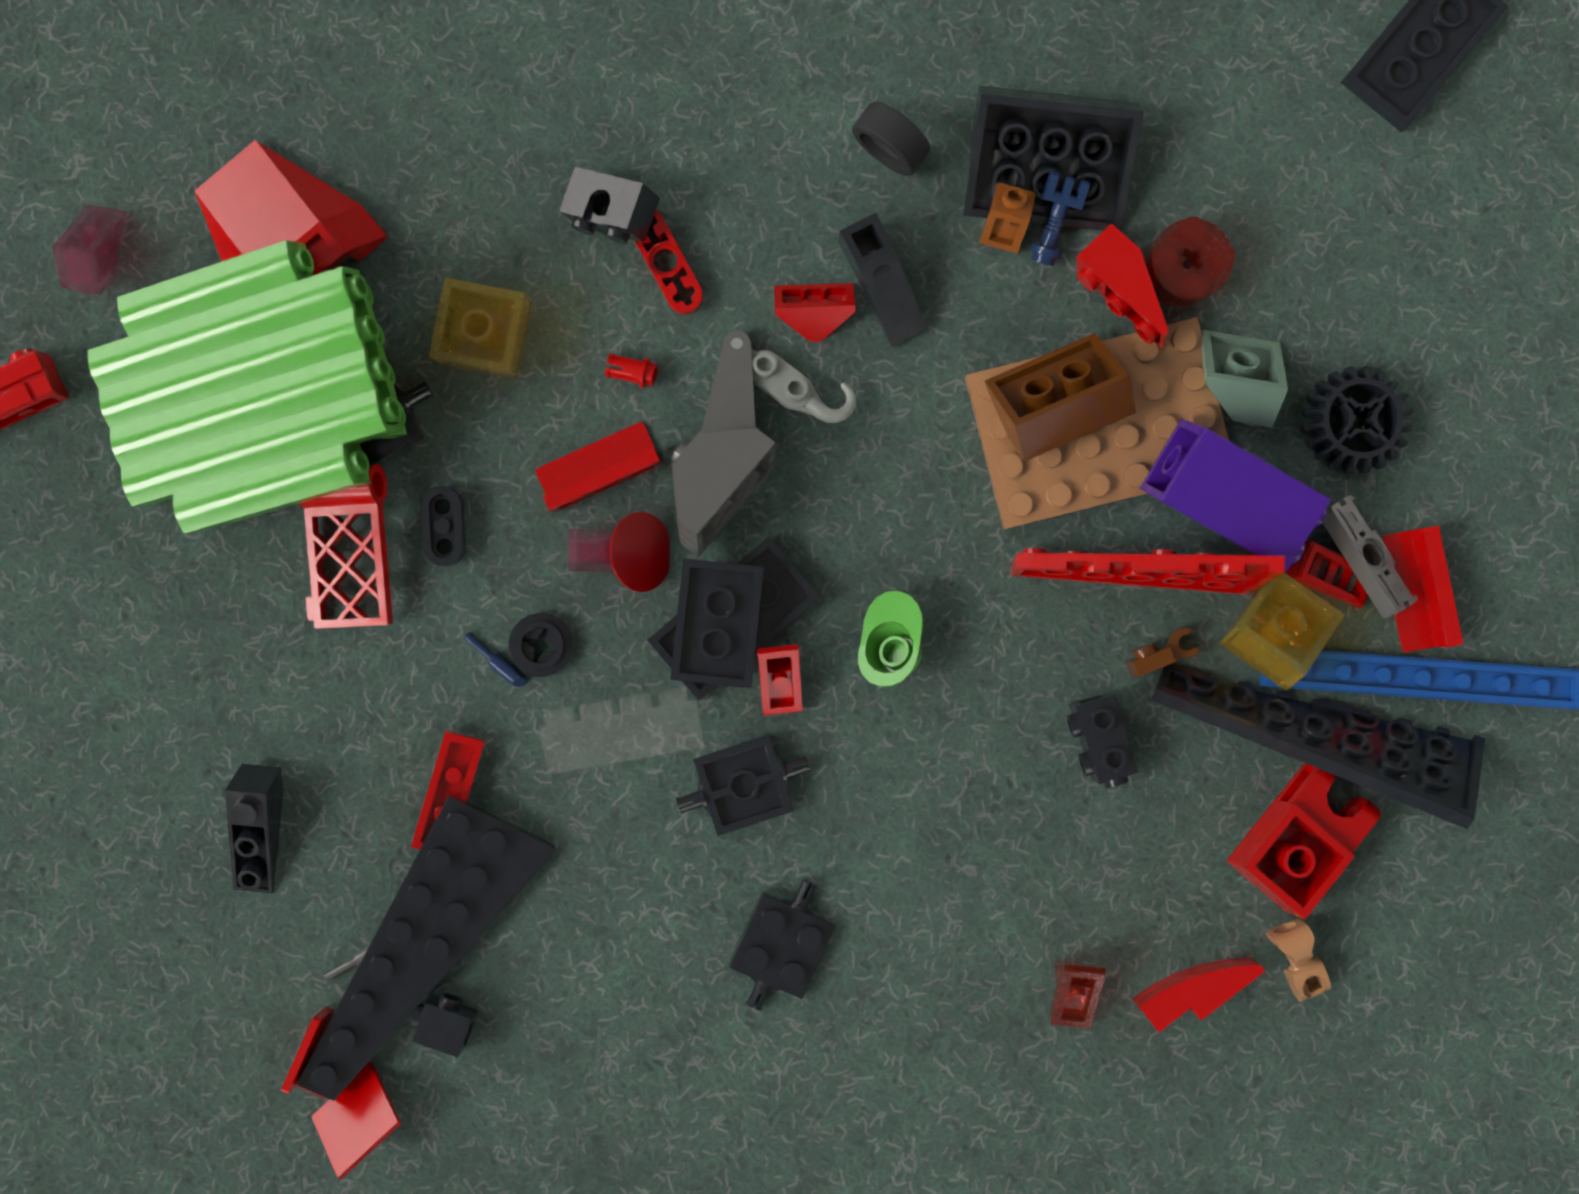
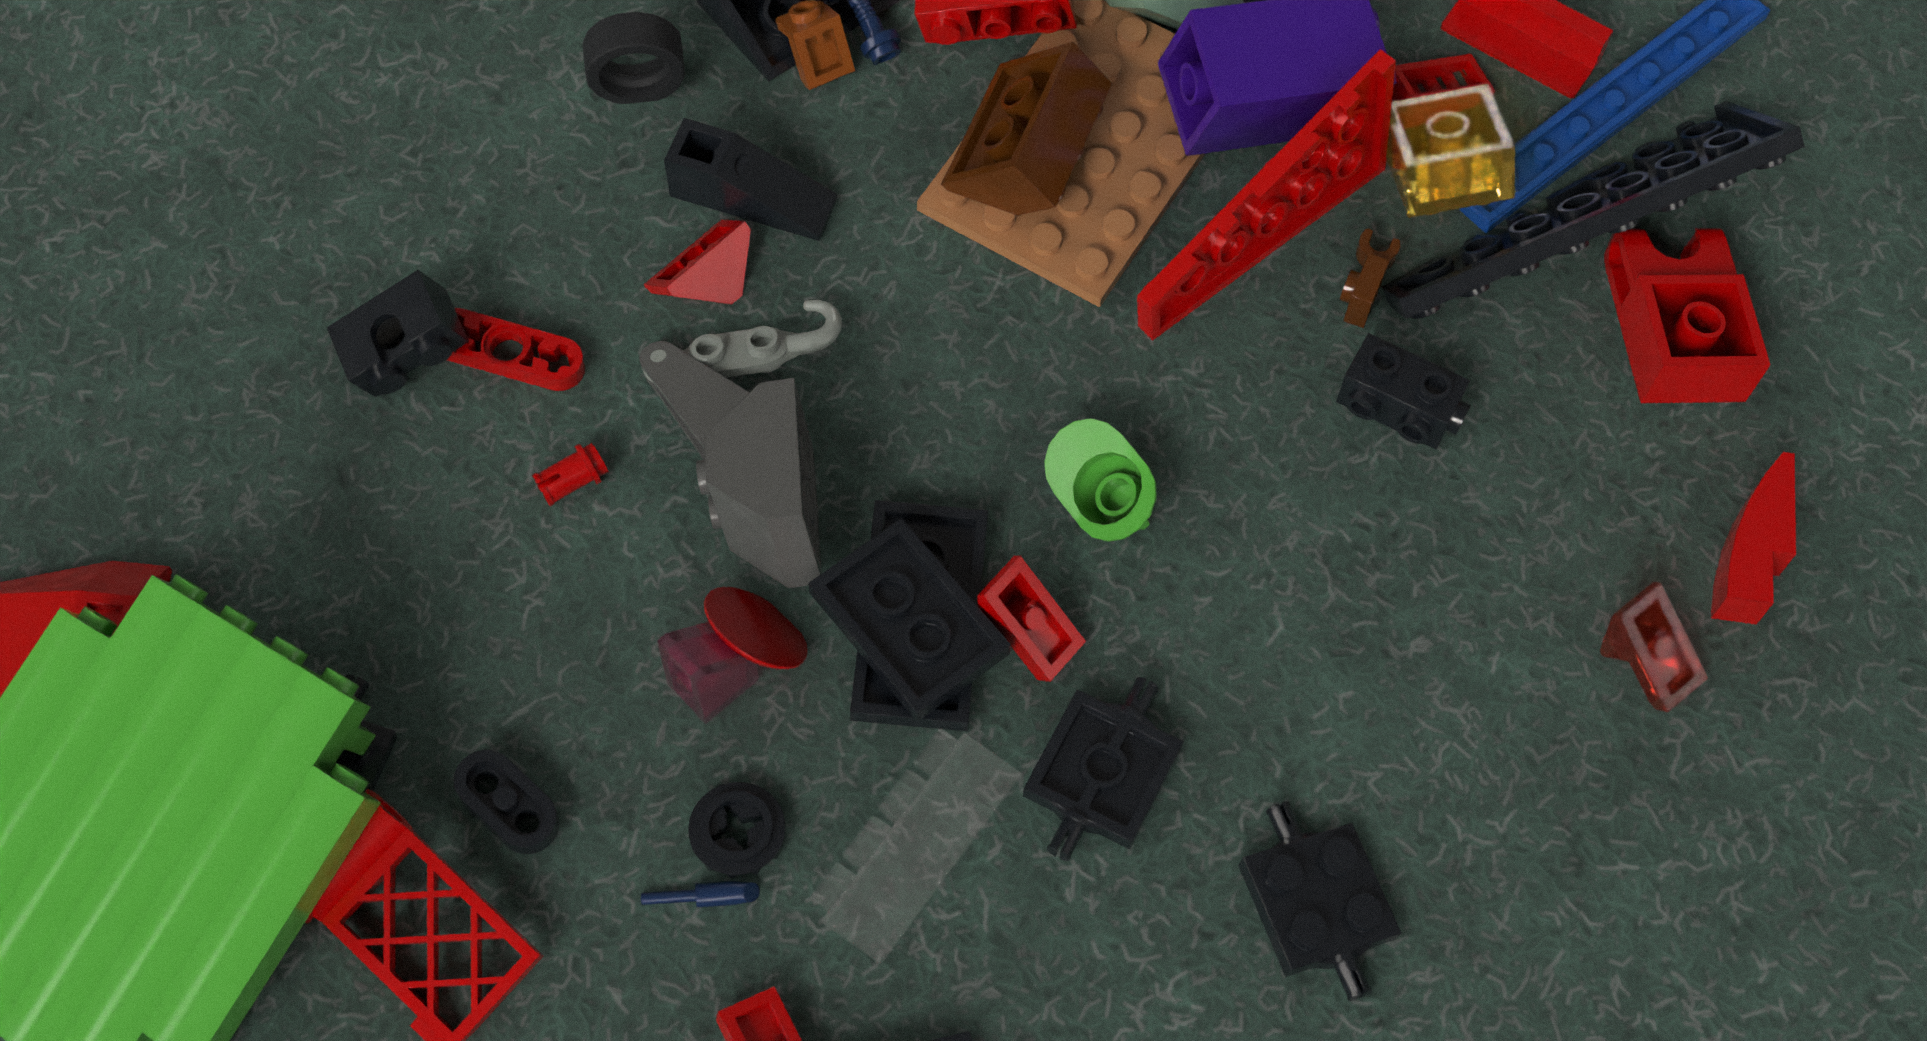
camera: 45 degrees left, 25 degrees down
clear yellow brick [429,277,532,380] -> none
red panel [535,422,662,513] -> none
medium nougat leg [1265,918,1331,1002] -> none
dark grey piece [1322,495,1418,618] -> none

